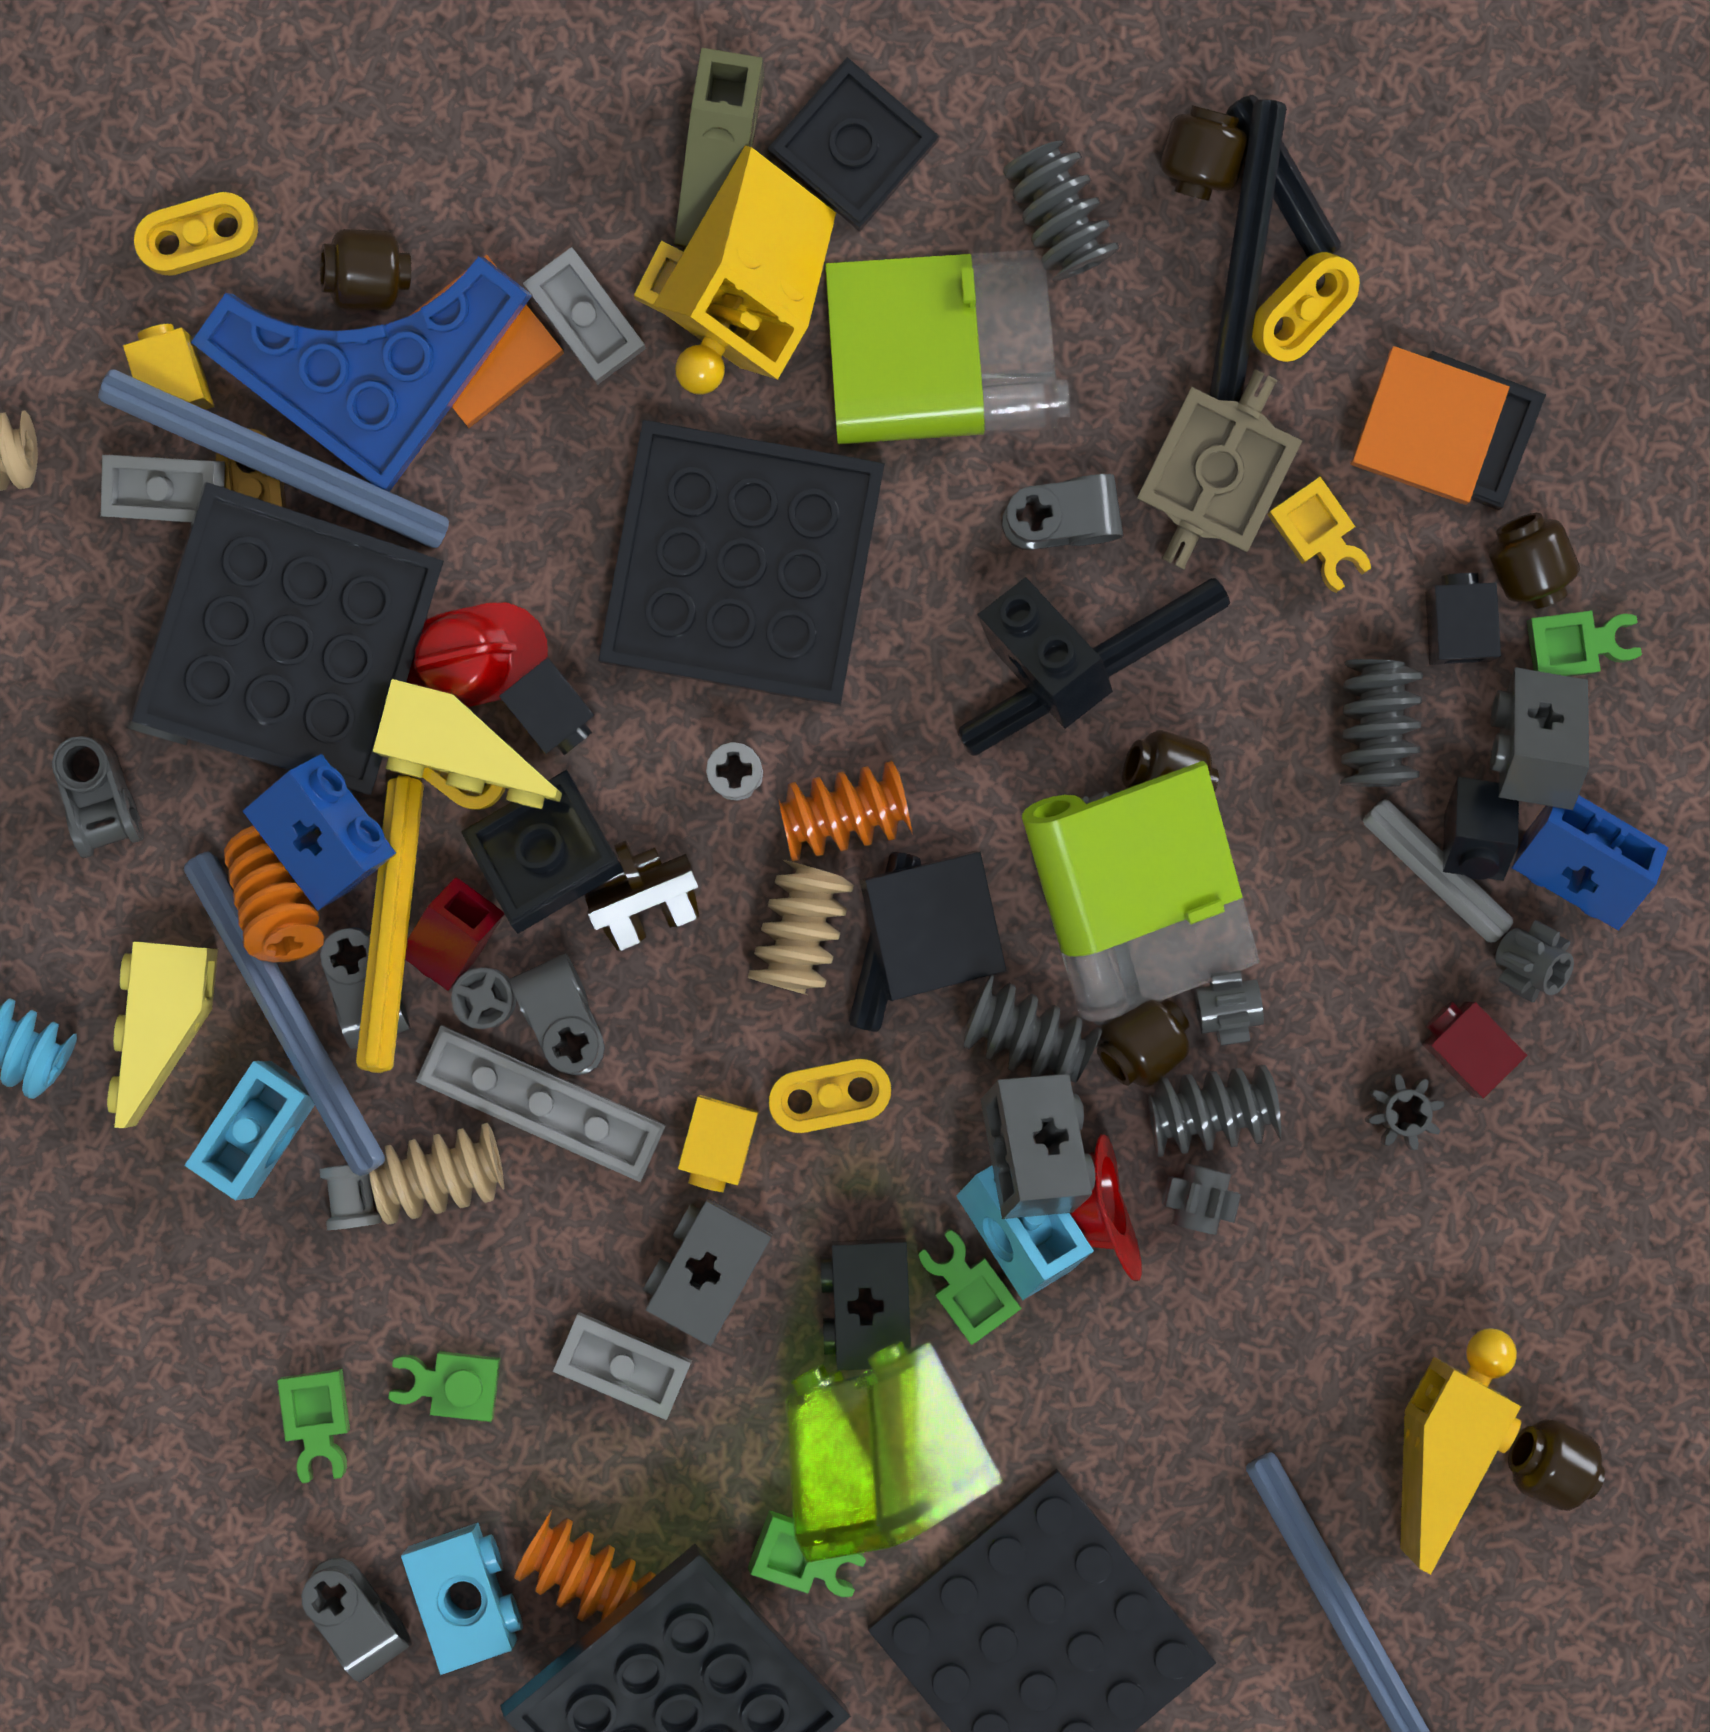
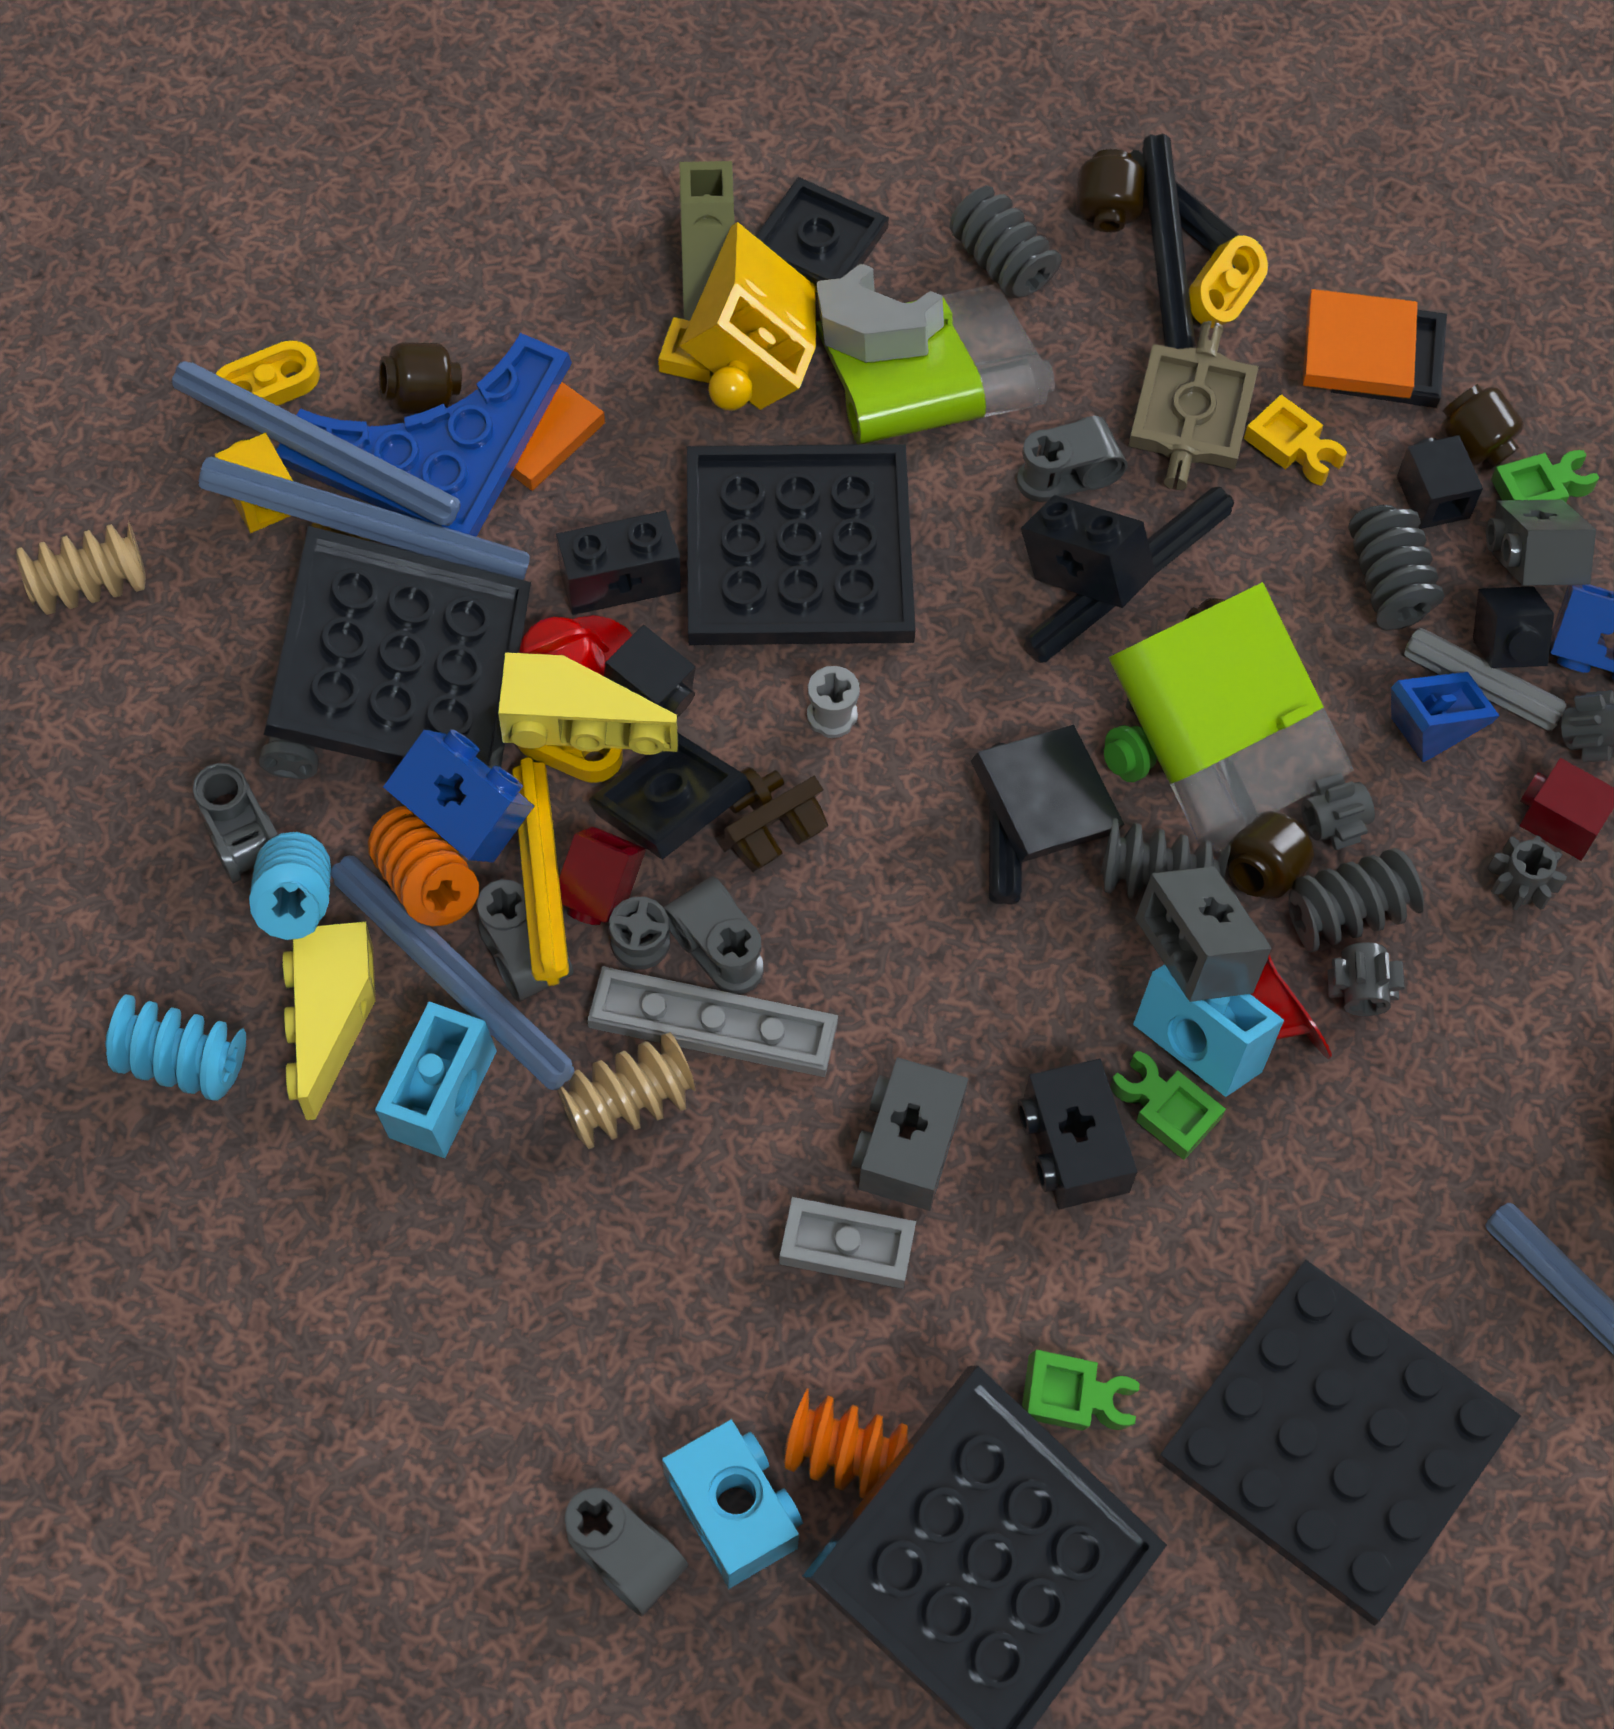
camera: 15 degrees left, 25 degrees down
light grey plate [101,455,225,522] -> none
bright green plate [277,1369,350,1483] -> none
light grey bush [319,1165,382,1230] -> none
bright green plate [388,1351,501,1422] -> none
light grey plate [523,247,646,385] -> none
yellow brick [678,1095,759,1193] -> none
tan piece [748,860,854,995] -> none
yellow plate [769,1059,891,1133] -> none
orange piece [778,761,913,862] -> none
clear neon green windscreen [785,1340,1003,1562] -> none
none -> sand blue axle [172,361,461,526]
none -> medium azure piece [249,832,331,940]
none -> black brick [556,510,681,615]
none -> light grey piece [817,264,944,363]
none -> bright green plate [1104,725,1157,782]
none -> blue slope [1391,672,1500,763]

